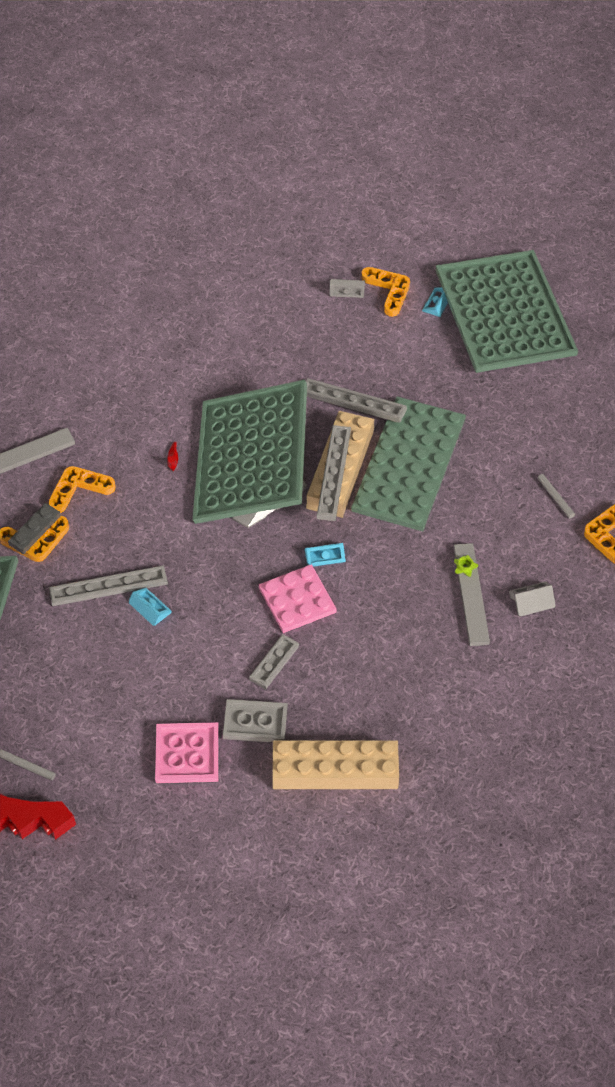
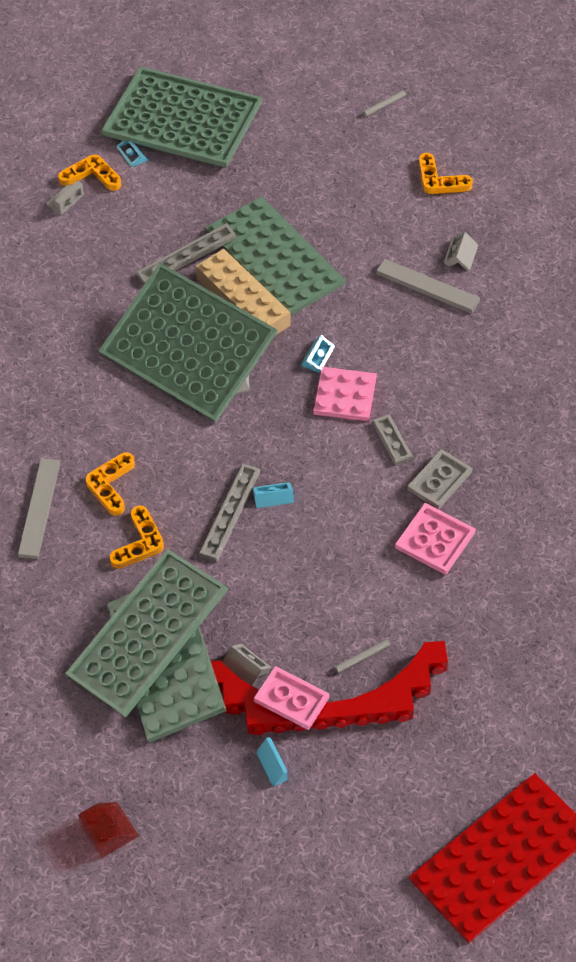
camera: 55 degrees left, 0 degrees up
dark grey plate [8,503,61,554] -> none
red bar [167,442,178,471] -> none
tan brick [273,741,399,789] -> none
light grey tile [317,425,351,521] -> none
lime plate [454,555,478,577] -> none
light grey bar [537,474,575,519] -> none

